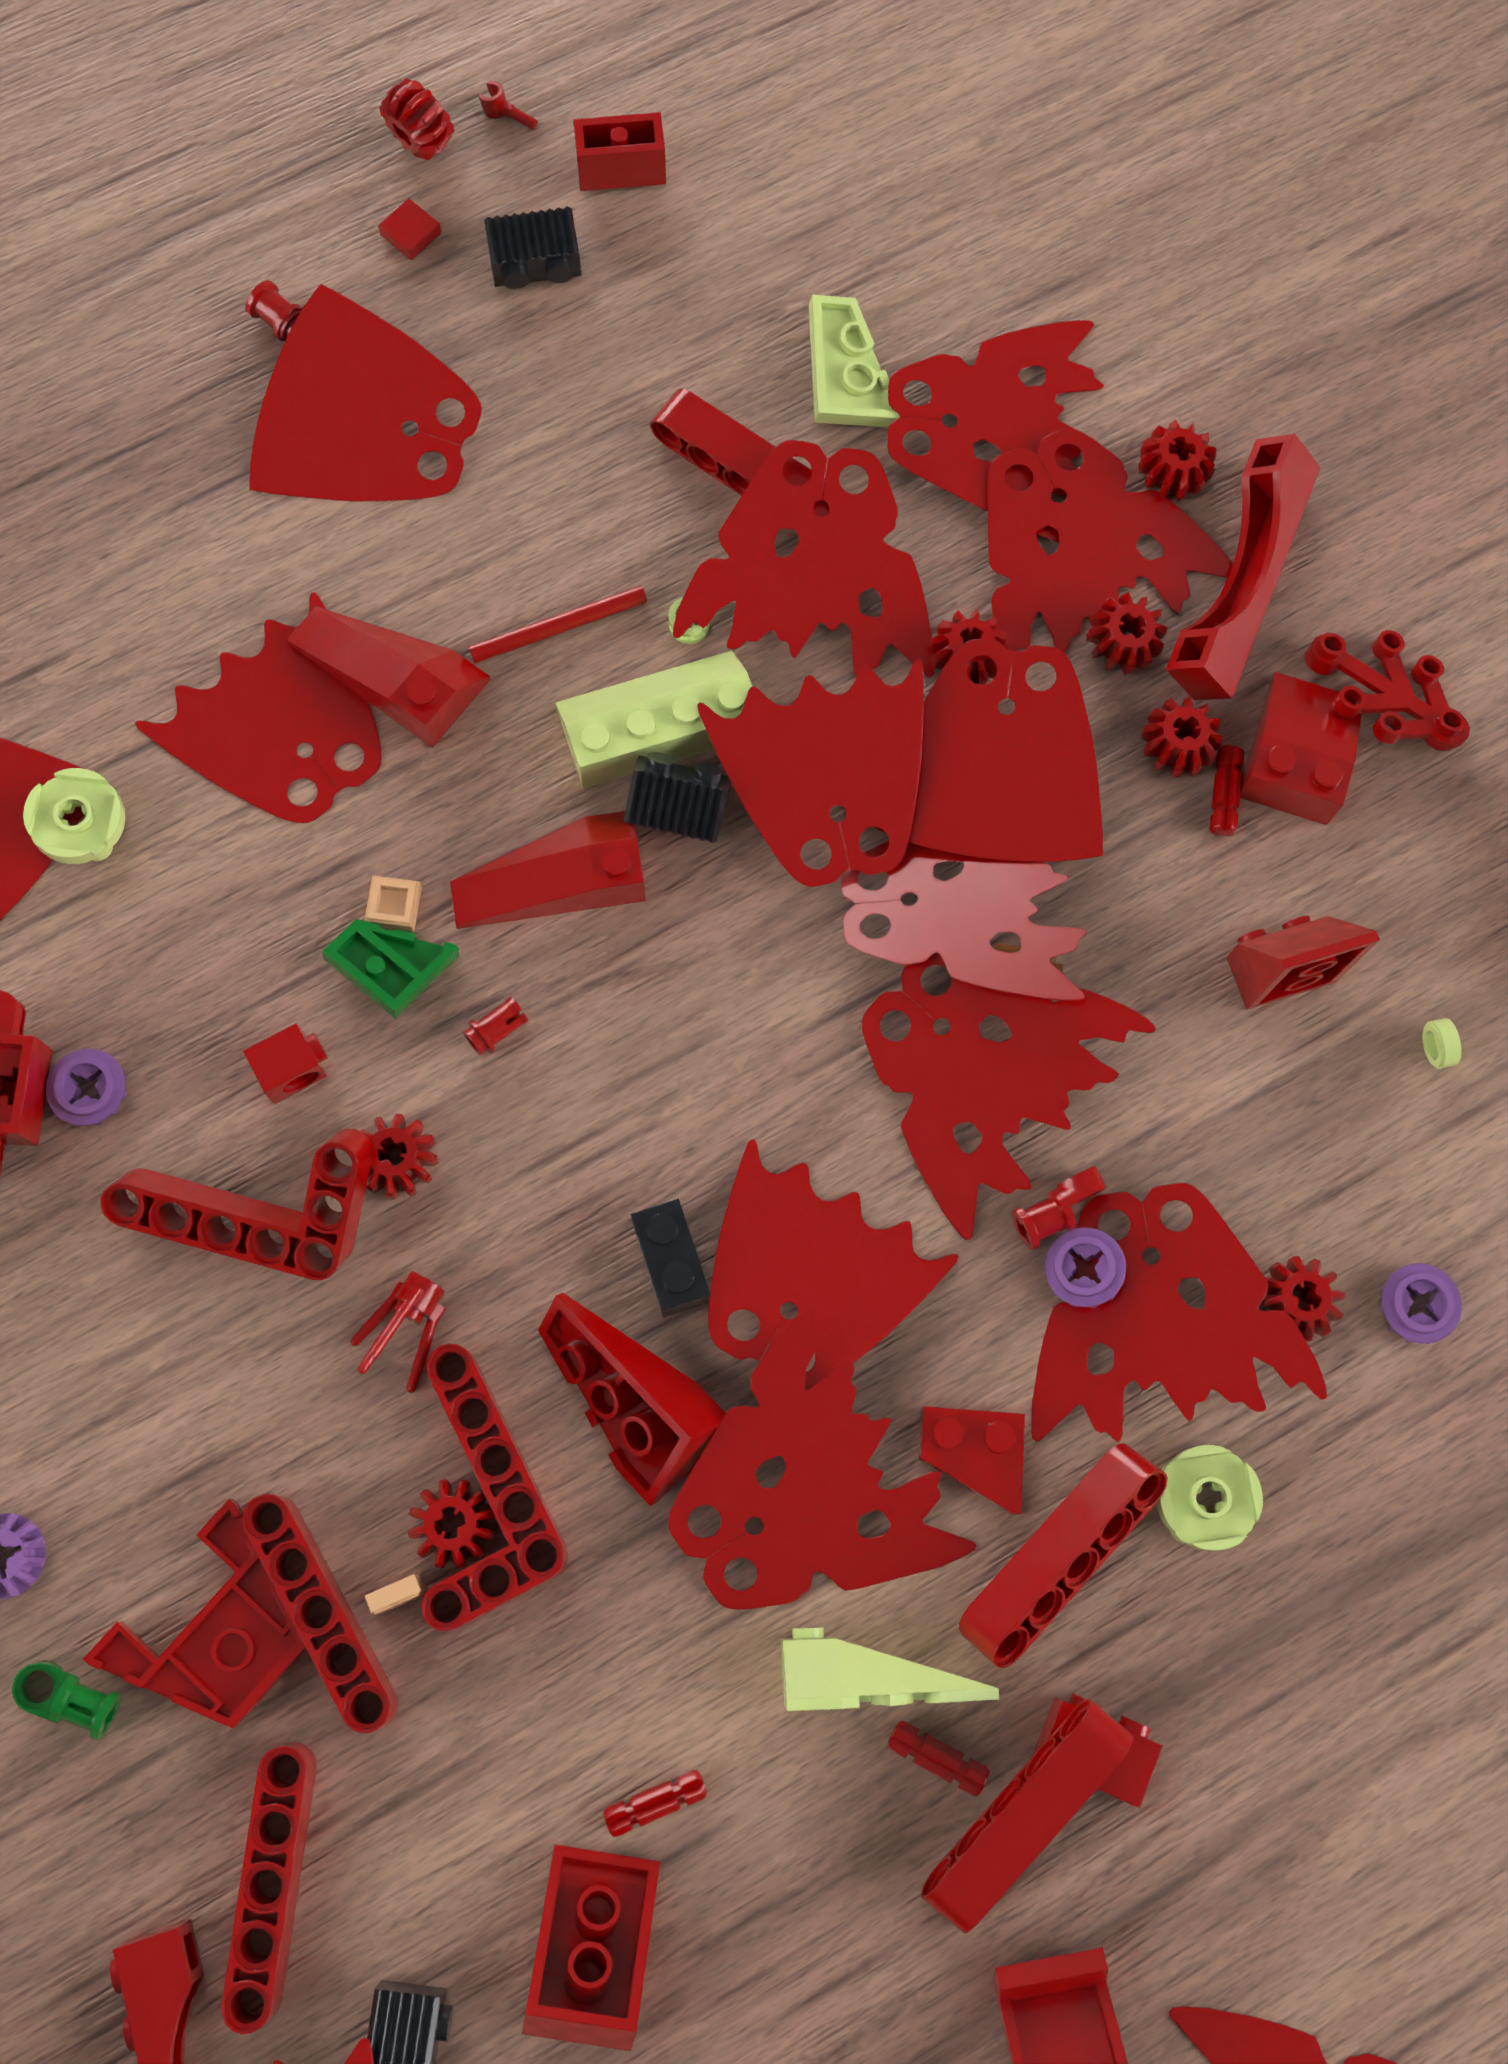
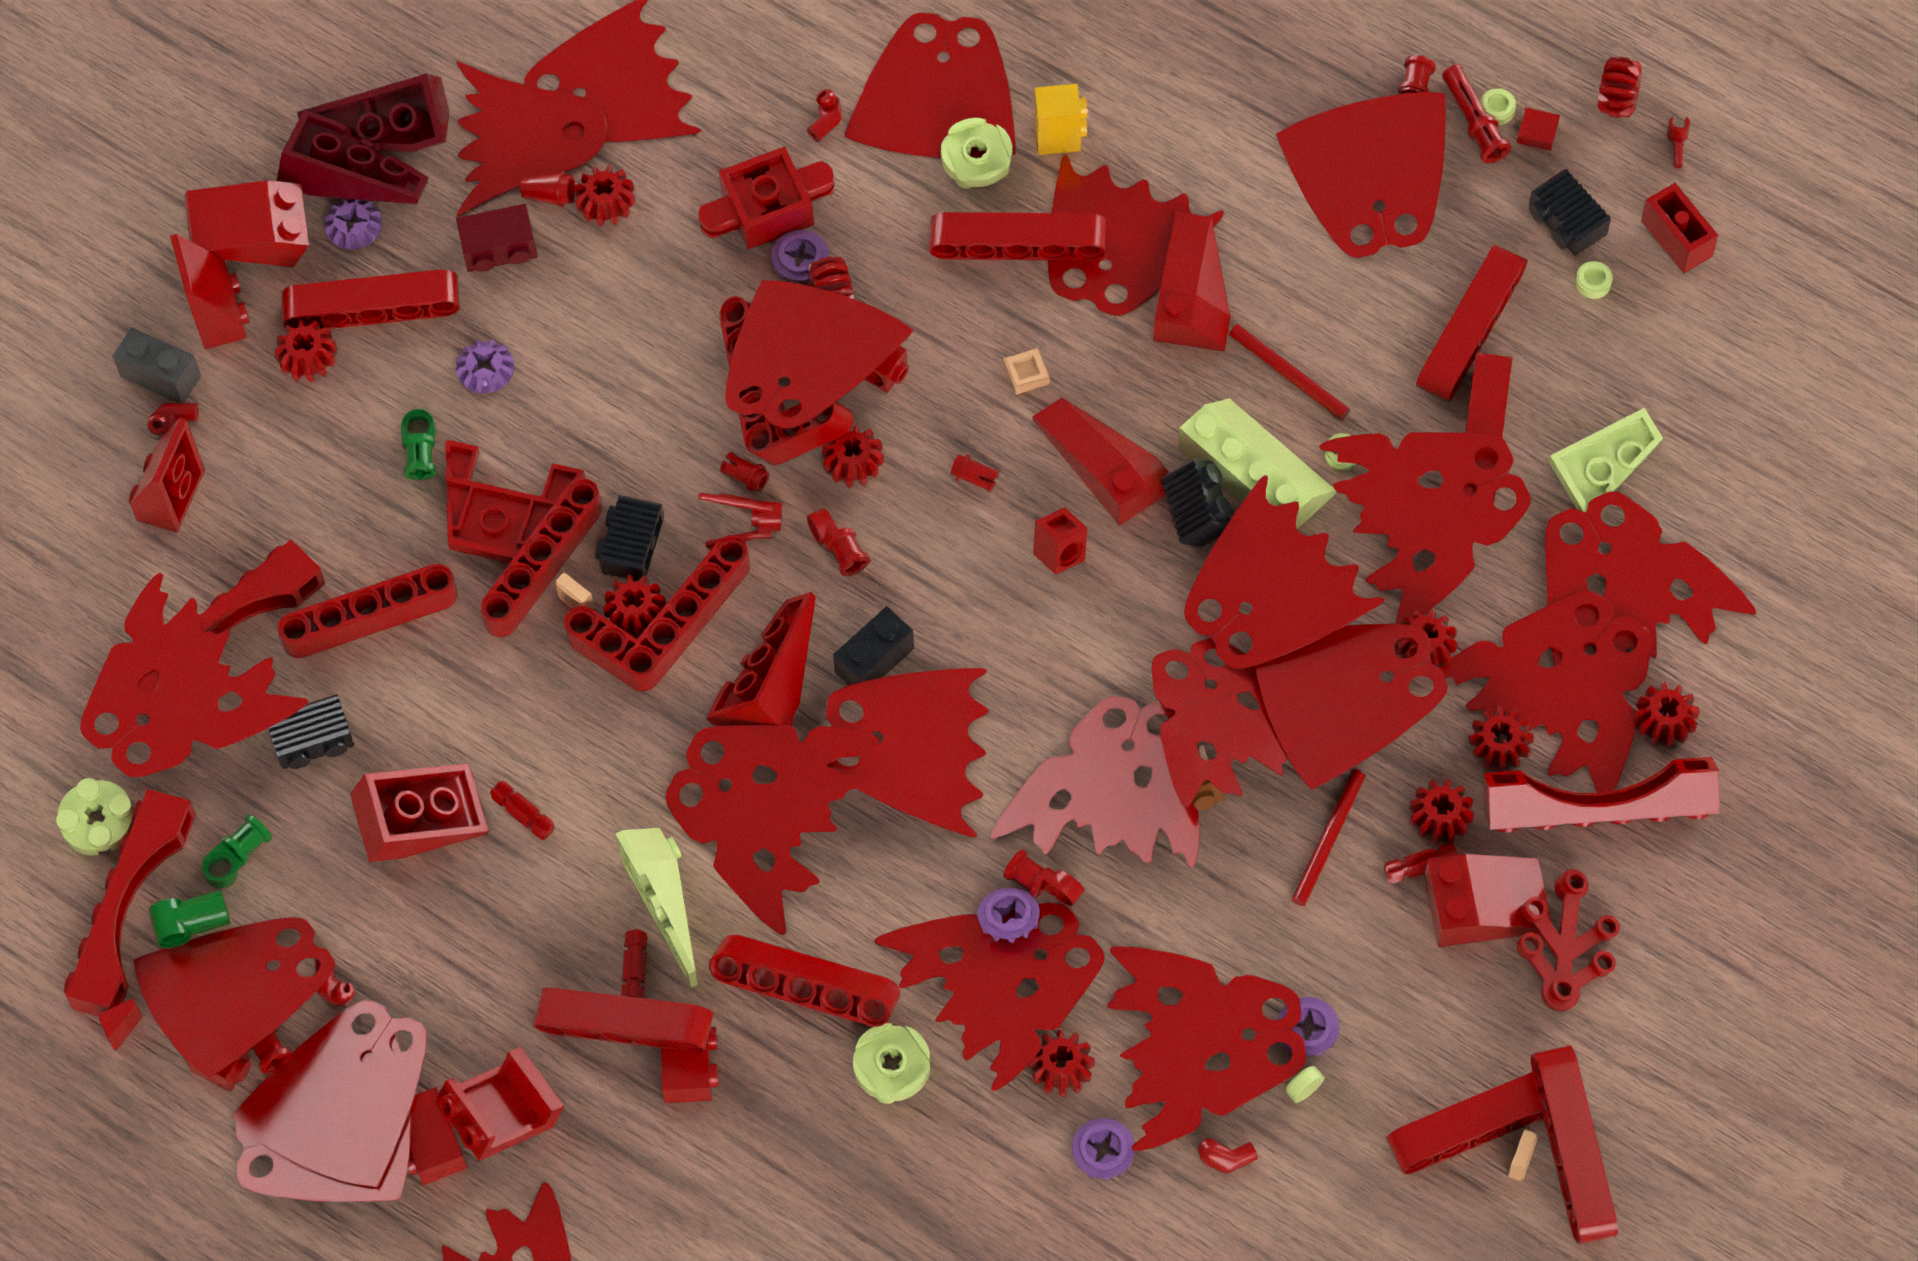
camera: 70 degrees right, 10 degrees down
green wing [322,919,459,1019] -> none
red wing [919,1406,1025,1515] -> none
red slope [1226,915,1380,1010] -> none
none -> black brick [595,495,664,581]
none -> red pin [720,452,770,492]
none -> red piece [725,280,914,429]
none -> red connector [806,508,871,576]
none -> red gear [808,256,854,299]
none -> red beam [929,212,1106,261]
none -> red brick [1033,507,1087,575]
none -> yellow brick [1035,84,1088,155]
none -> red piece [1106,946,1306,1151]
none -> red arm [1198,1138,1258,1173]
none -> medium lavender gear [1278,997,1339,1057]
none -> red bar [1292,769,1366,906]
none -> red beam [1416,245,1528,402]
none -> red pin [1442,64,1511,164]
none -> yellowish green tile [1480,88,1516,125]
none -> yellowish green tile [1575,261,1613,299]

